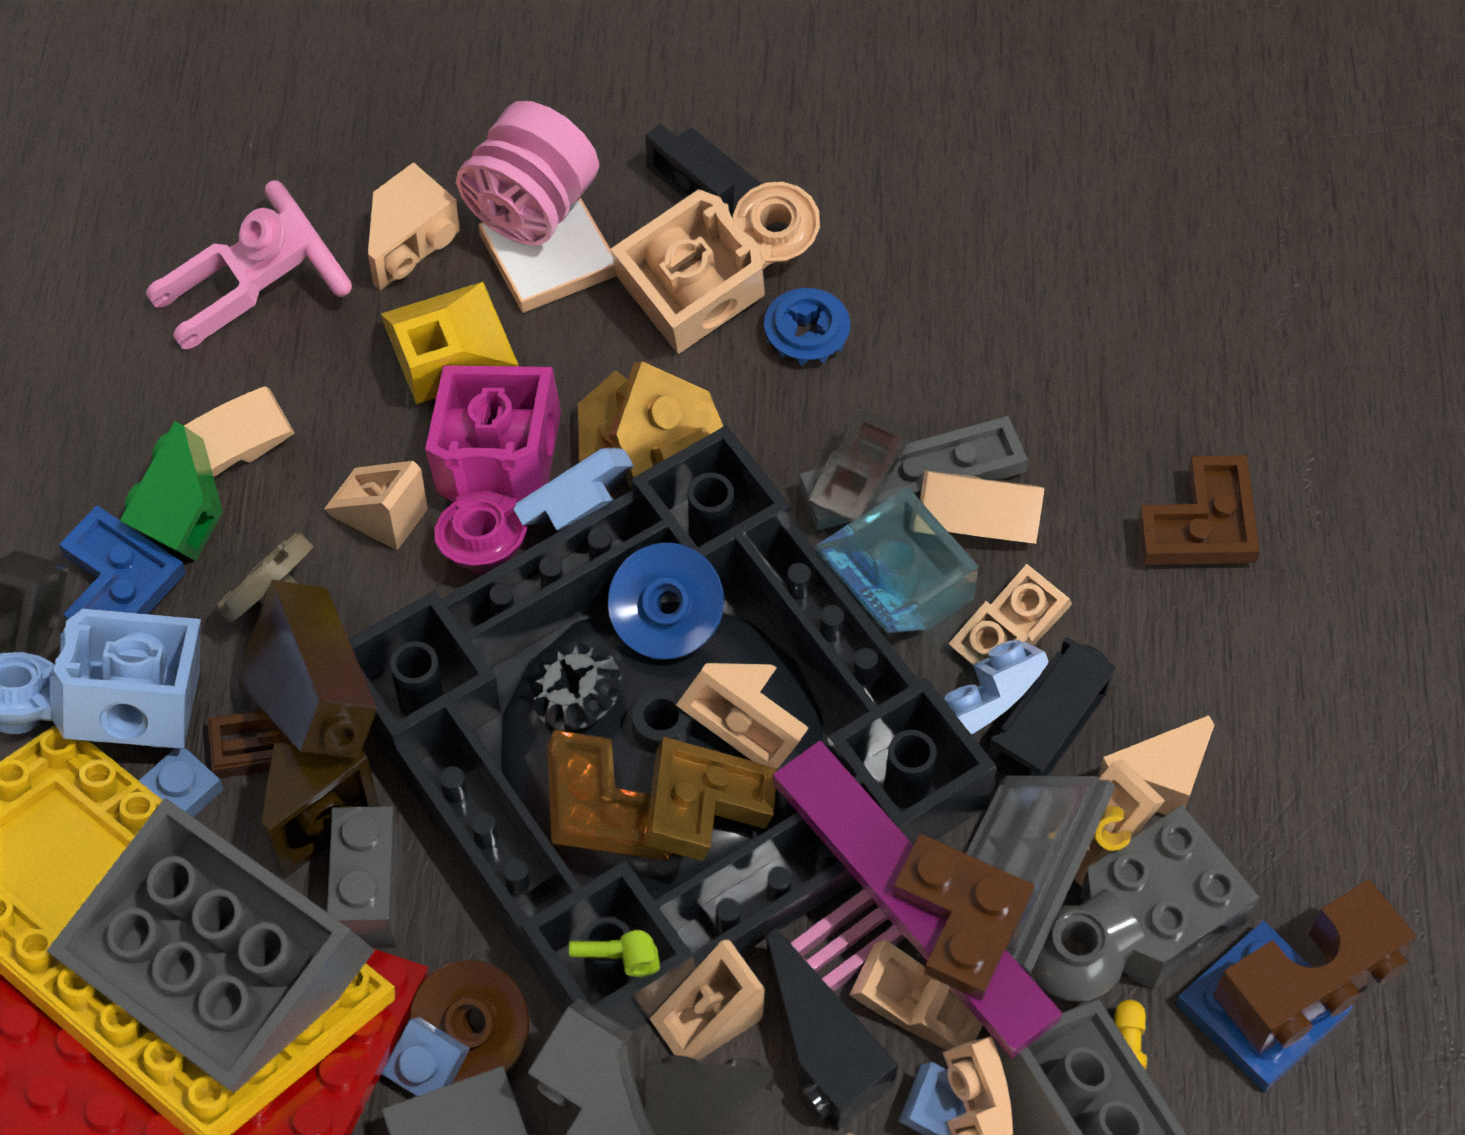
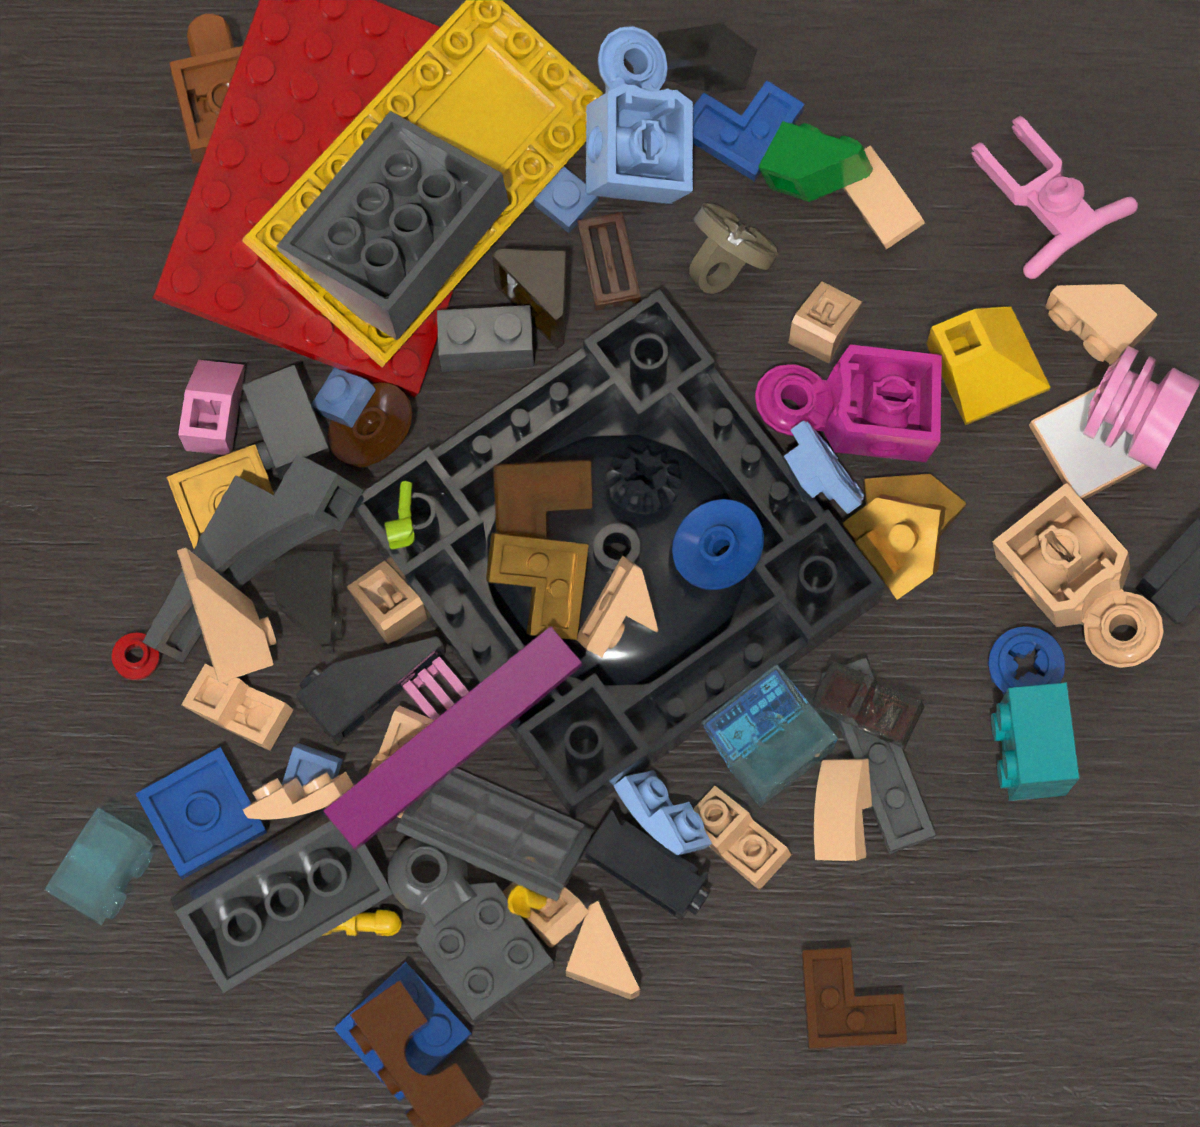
camera: 90 degrees right, 15 degrees up
dark brown slope [237,580,378,758] -> none
reddish brown plate [893,833,1035,1001] -> none
none -> teal brick [991,683,1079,801]

